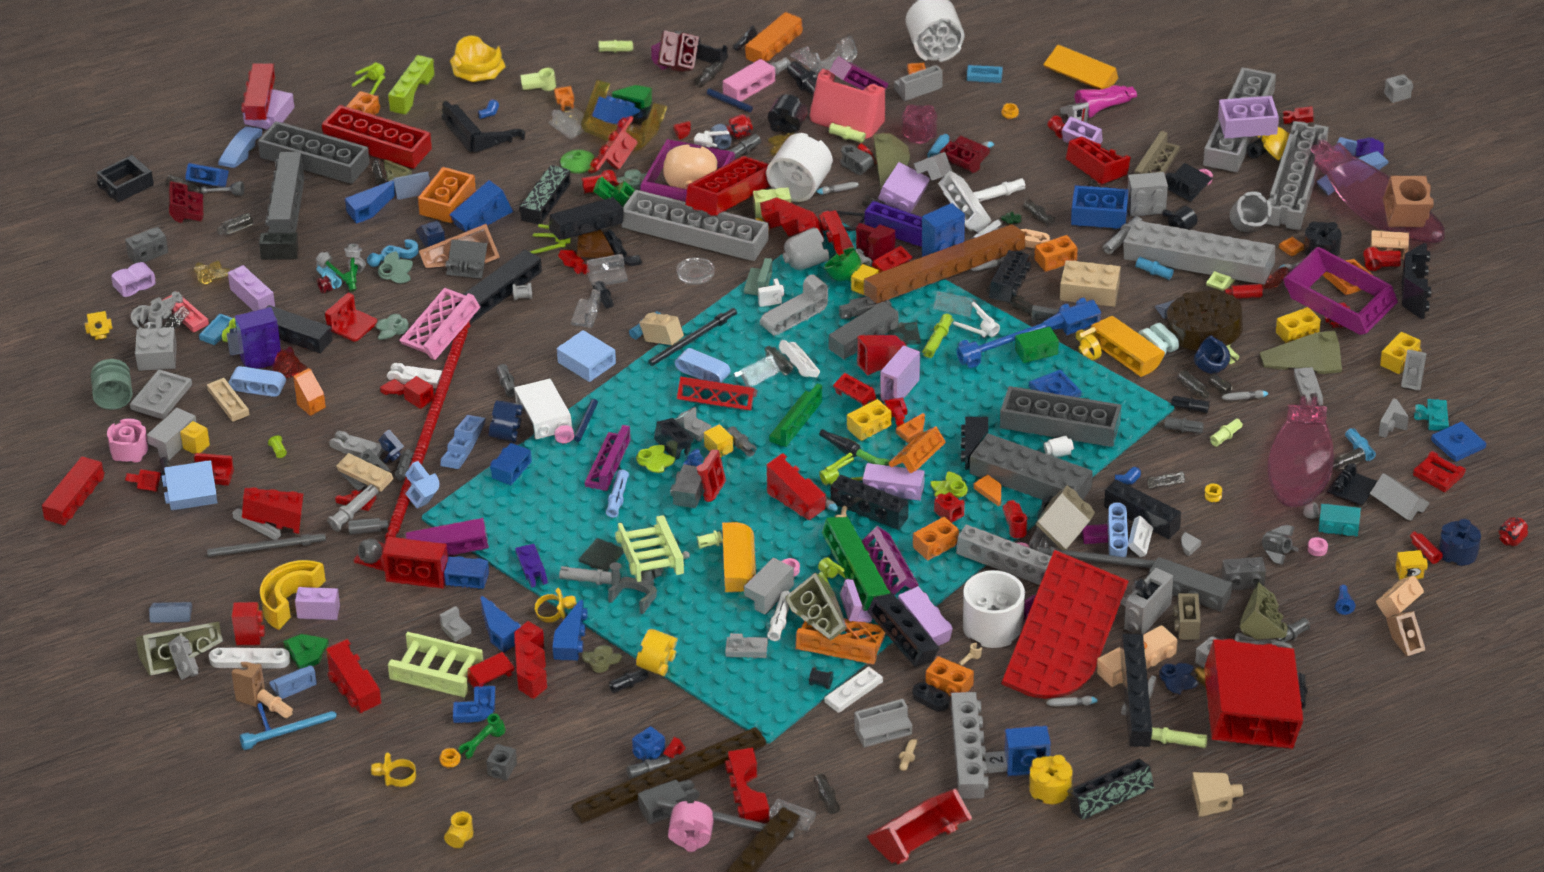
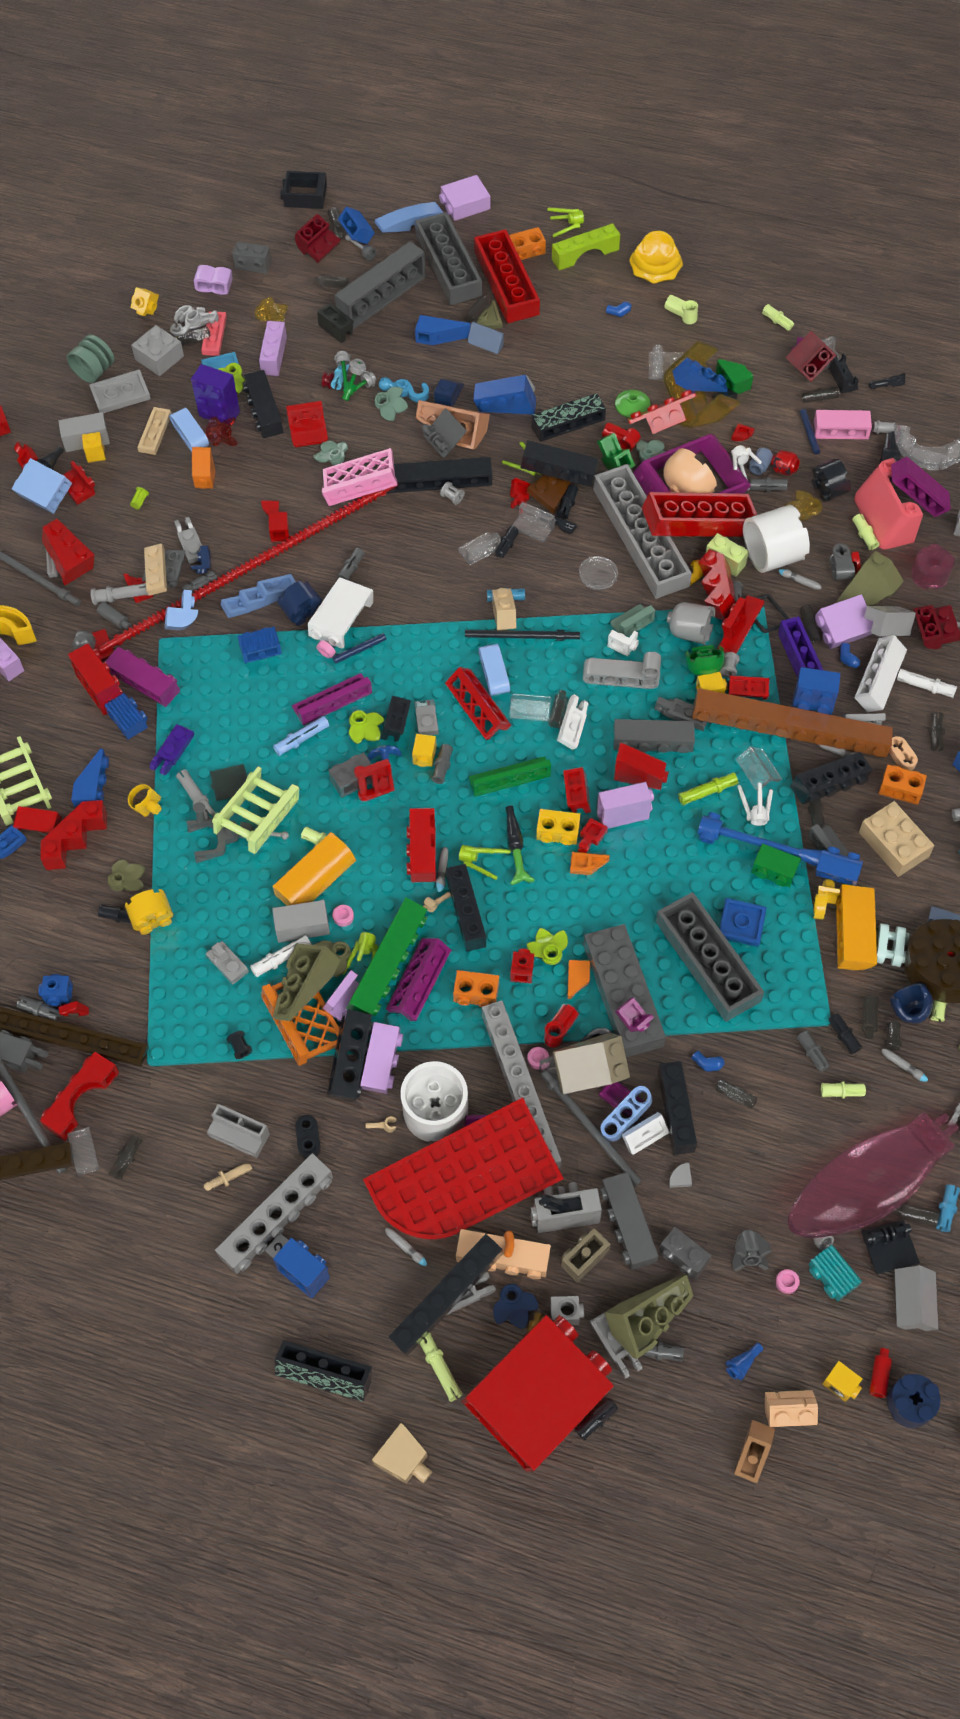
camera: 45 degrees right, 20 degrees up
bright pink brick [107,419,148,462] -> none
brick [242,64,275,121] -> none
white hinge [387,363,442,388] -> none
orange brick [418,167,476,223] -> none
light grey bracket [440,606,471,642] -> none
black hinge [441,101,526,152] -> none
blue slope [553,600,588,661] -> none
orange plate [554,86,574,111] -> none
light blue brick [557,330,616,382] -> none
orange brick [745,12,803,63] -> none
white tile [824,667,883,713] -> none
dark red brick [856,223,895,266] -> none
lavender brick [863,463,925,501] -> none
red windscreen [867,788,972,865] -> none
clear smoke piece [888,322,921,346] -> none
orange fence [888,426,946,473] -> none
orange brick [926,656,974,696] -> none
dark azure cylinder [927,134,949,158] -> none
black slope [961,417,988,470] -> none
dark green plant [1001,212,1021,224] -> none
yellow brick [1029,755,1072,804] -> none
white brick [1044,436,1074,458] -> none
yellow bush [1204,483,1222,503] -> none
none -> magenta bracket [615,997,654,1032]
none -> blue arm [840,643,860,668]

